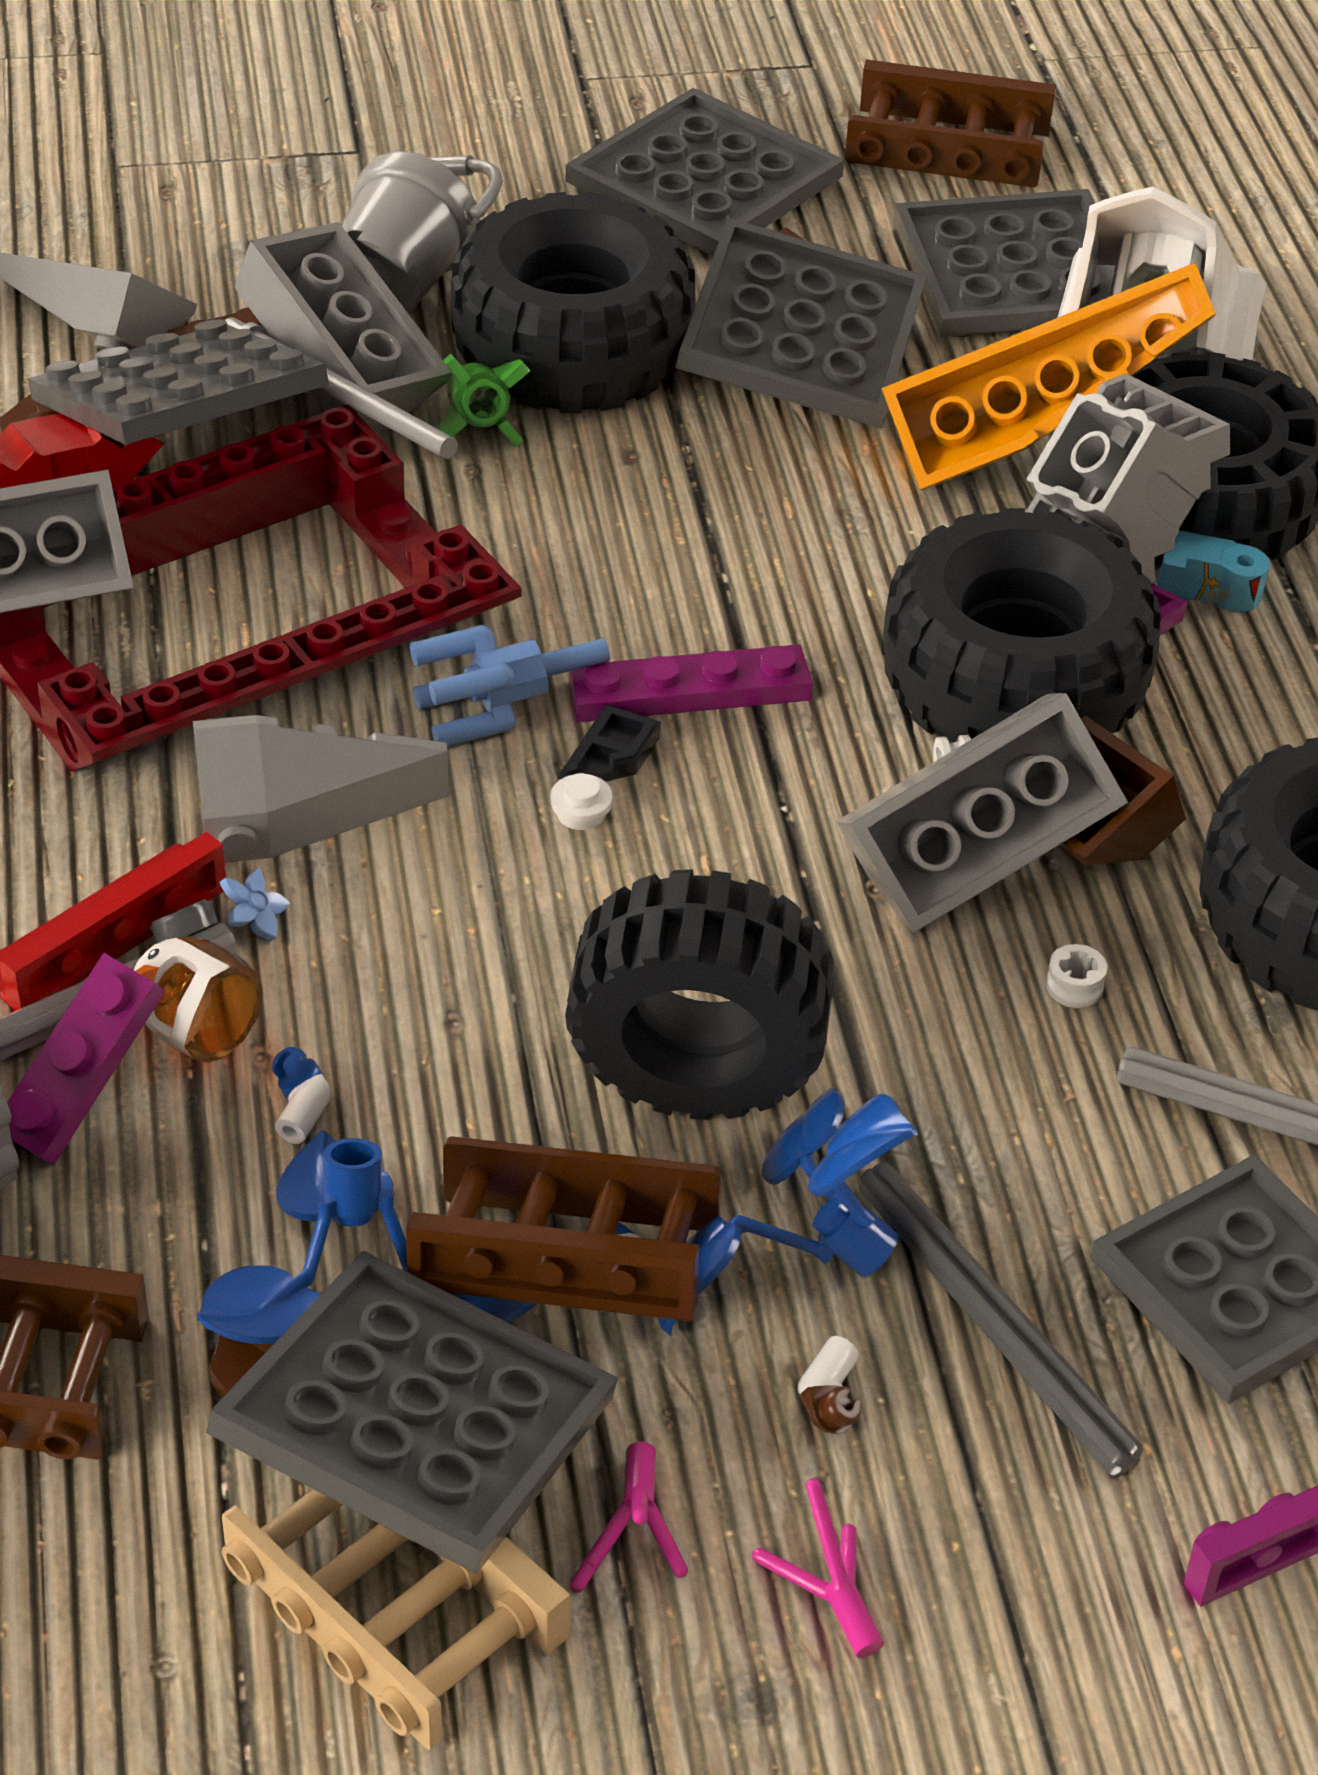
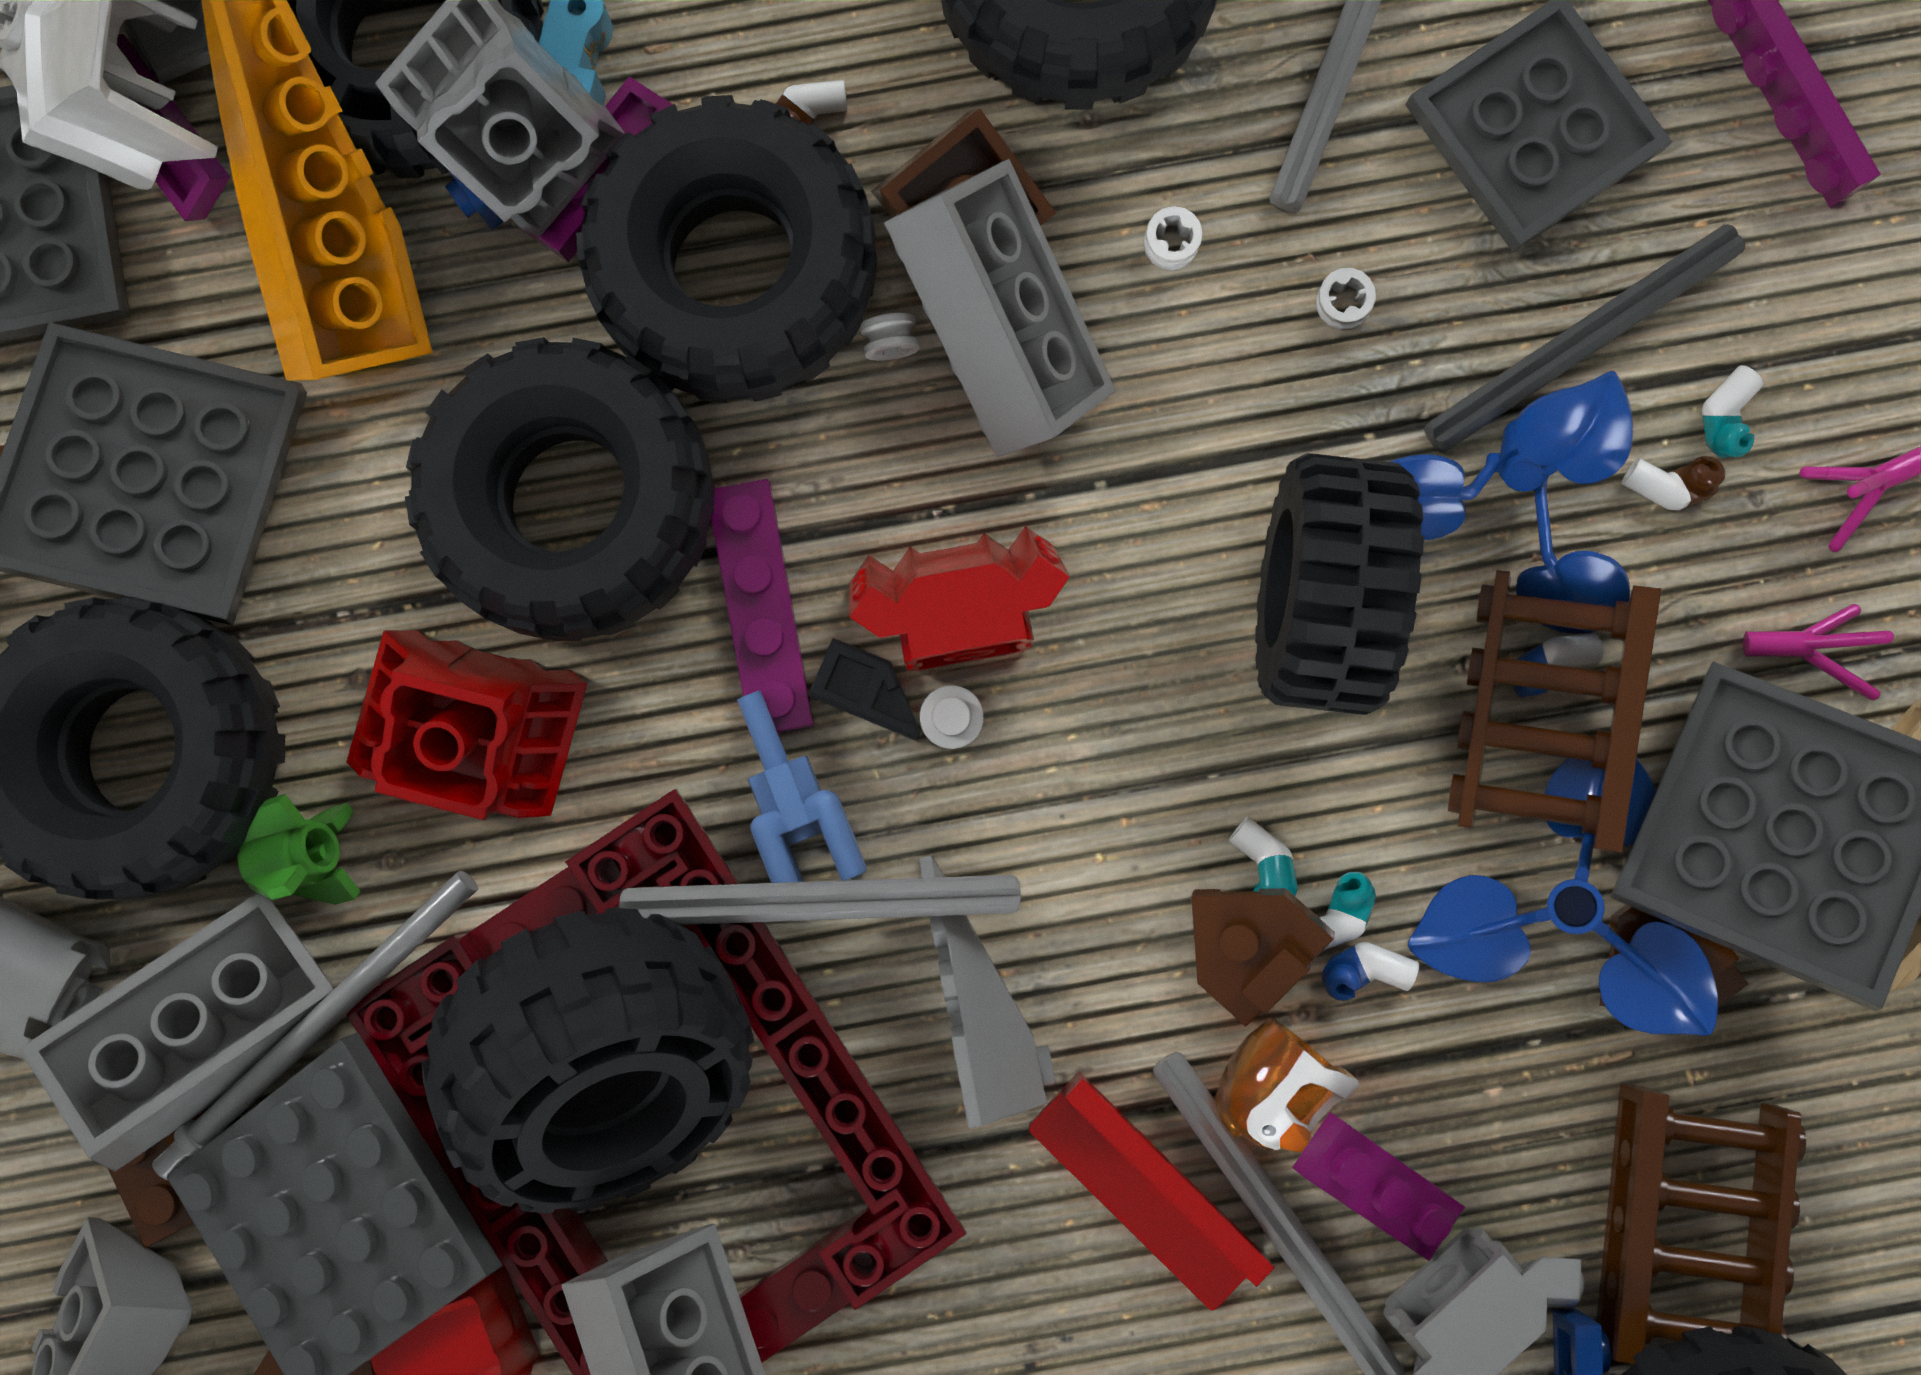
camera: 85 degrees left, 40 degrees up
dark grey tile [150,899,219,943] -> none
light blue plant [219,867,291,942] -> none
none -> red slope [346,630,588,820]
none -> black tyre [405,337,715,641]
none -> black tyre [421,908,754,1214]
none -> light grey axle [619,875,1021,925]
none -> white arm [776,80,848,126]
none -> red slope [849,526,1070,672]
none -> reddish brown plate [1191,888,1335,1027]
none -> arm [1228,816,1298,896]
none -> white bush [1316,268,1376,330]
none -> teal arm [1319,872,1376,950]
none -> arm [1702,365,1764,458]

